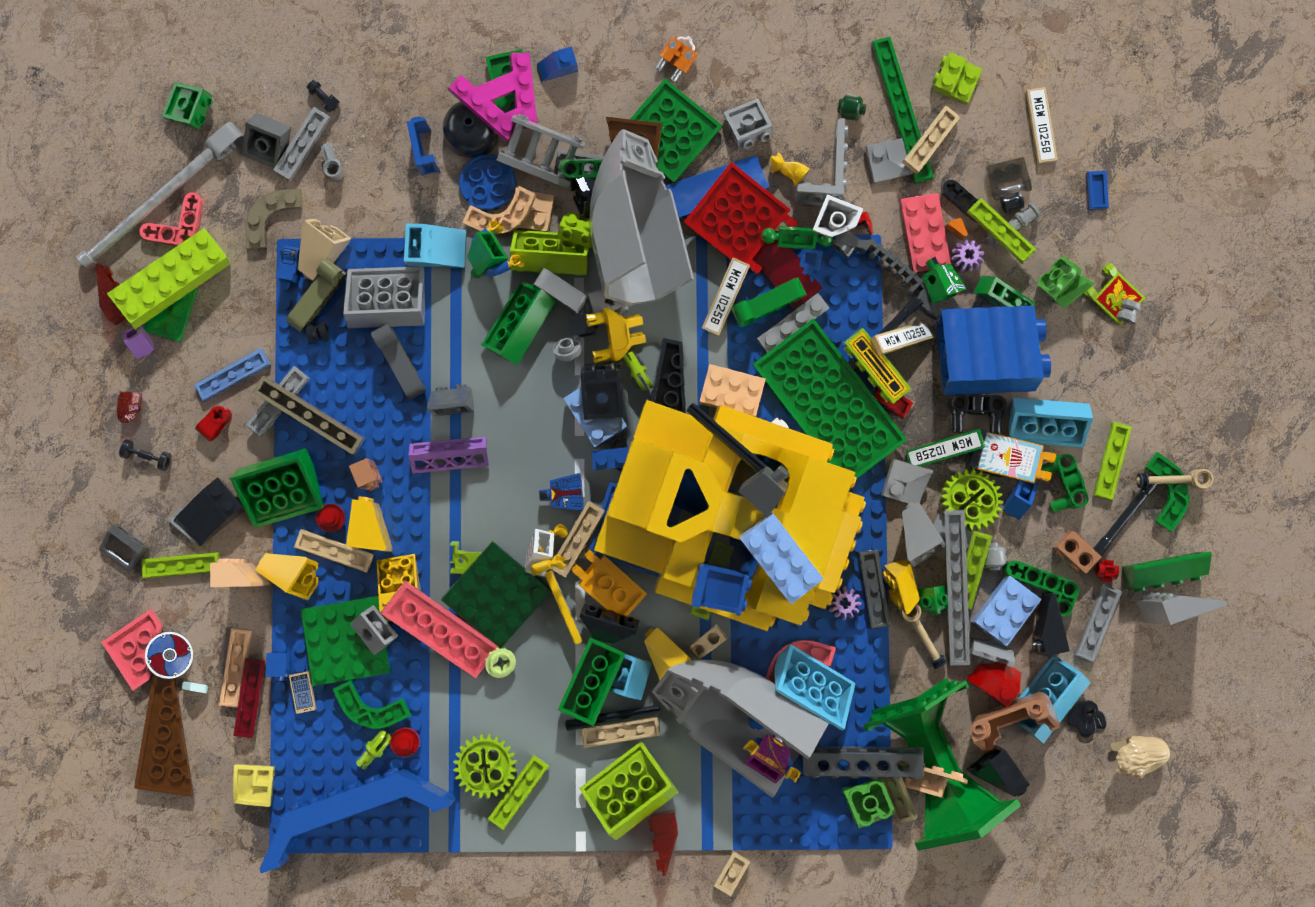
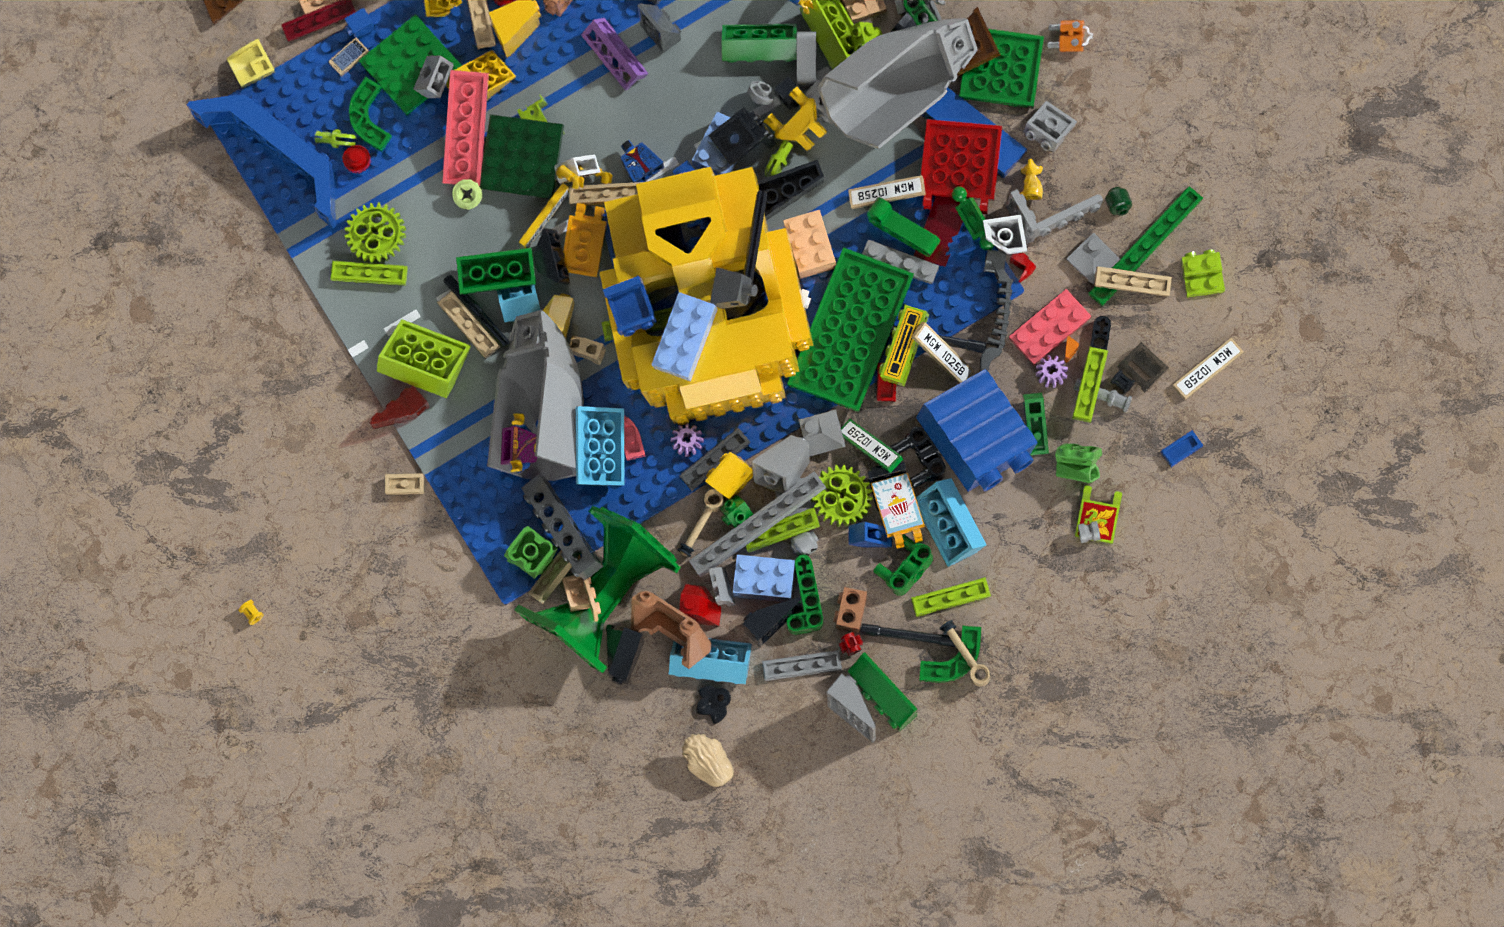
camera: 65 degrees right, 10 degrees down
green torso [923,257,967,304] -> none

